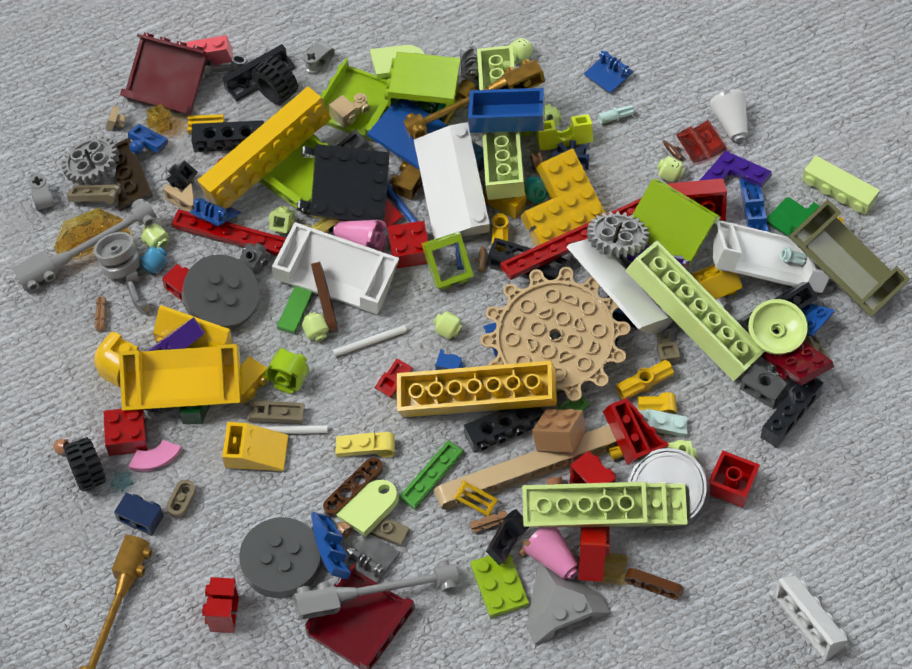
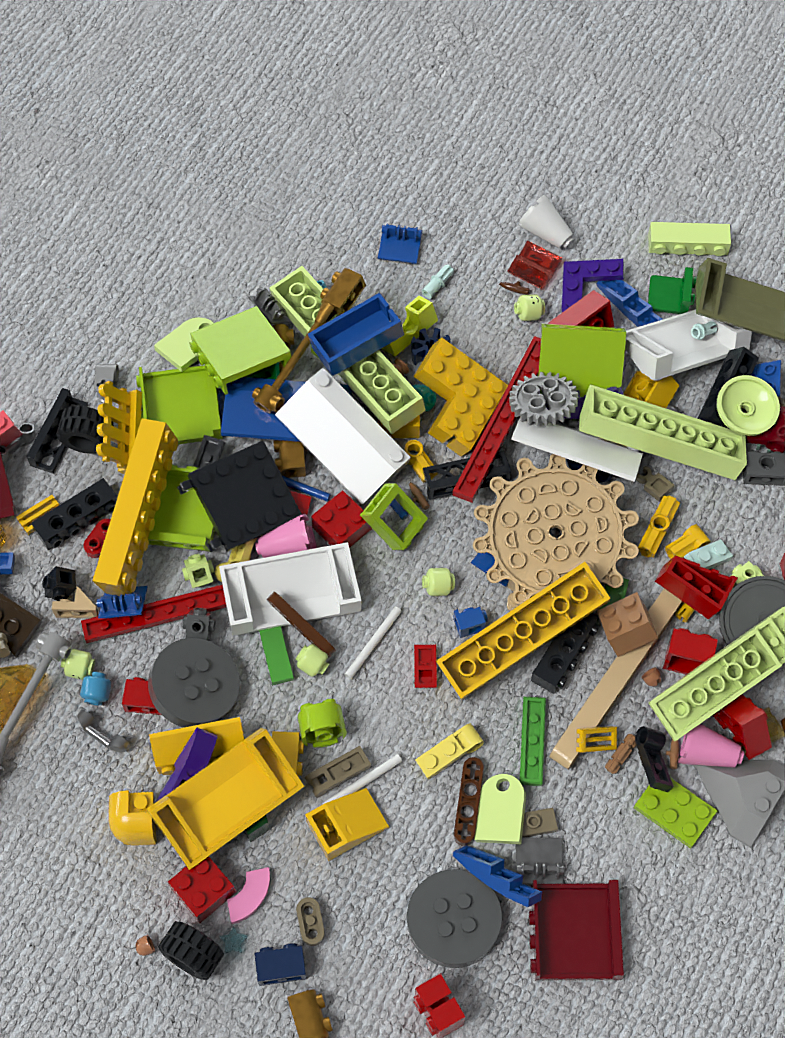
camera: 35 degrees left, 5 degrees up
light grey wheel [93,232,141,279] -> none
medium nougat axle [95,296,107,332] -> none
light grey bar [293,560,459,620] -> none
tan brick [329,93,370,128] -> none
medium nougat hinge [337,522,353,540] -> none
yellowish green head [509,38,533,64] -> none
none -> yellow fence [96,381,142,474]

